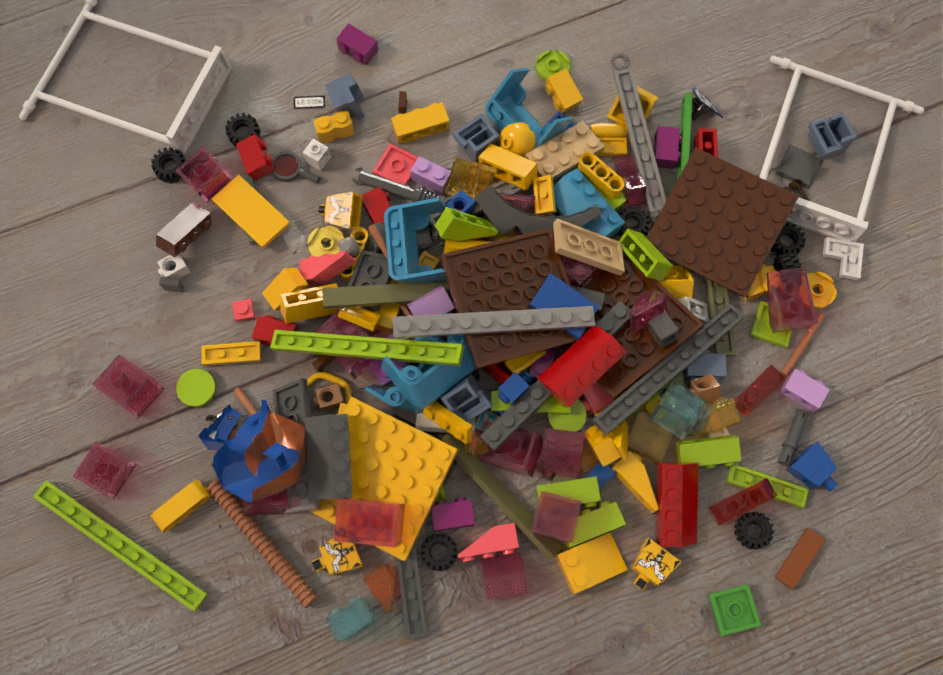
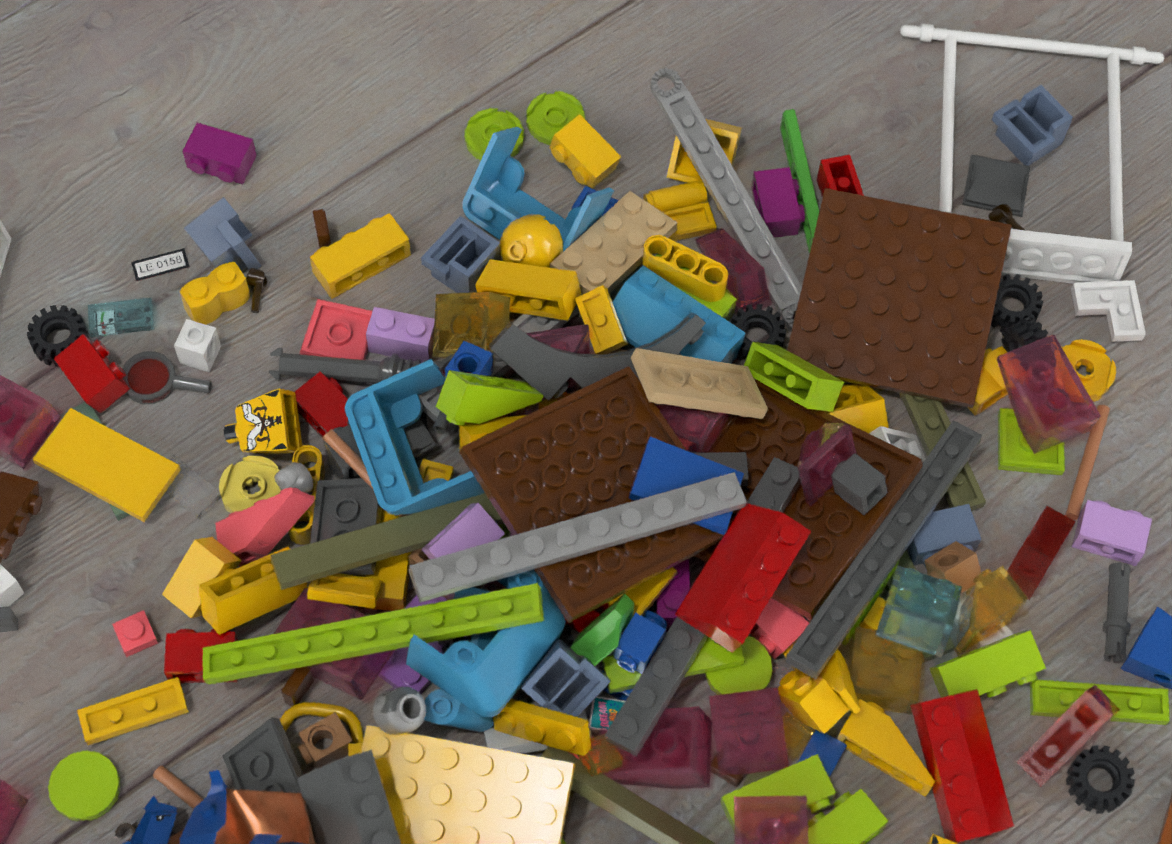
camera: 15 degrees left, 10 degrees down
black shield [691,87,723,121] -> none
none -> clear light blue tile [88,297,155,337]
none -> dark brown hand [246,268,268,313]
none -> light grey head [373,686,426,734]
none -> lime tile [464,108,524,160]
none -> bright green slope [570,593,634,666]

